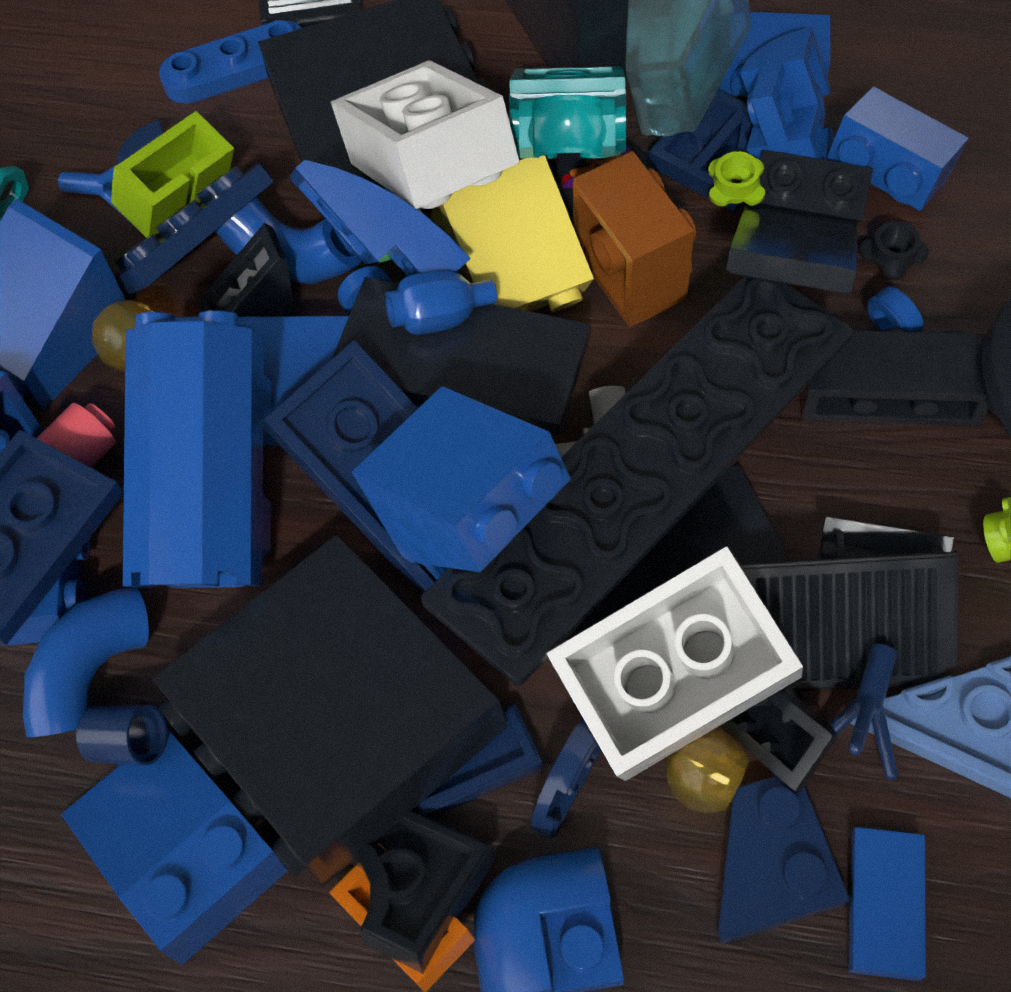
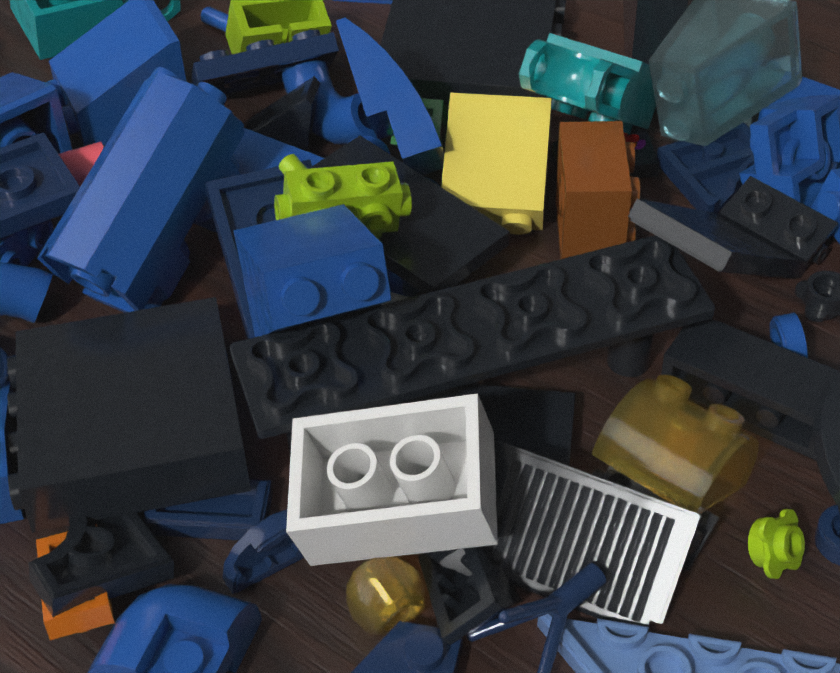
camera: 25 degrees right, 15 degrees down
white brick [331,60,520,209] -> none
blue plant [385,271,497,335] -> none
lime plate [708,151,765,206] -> none
none -> lime brick [274,154,412,239]
none -> clear yellow brick [592,375,759,514]

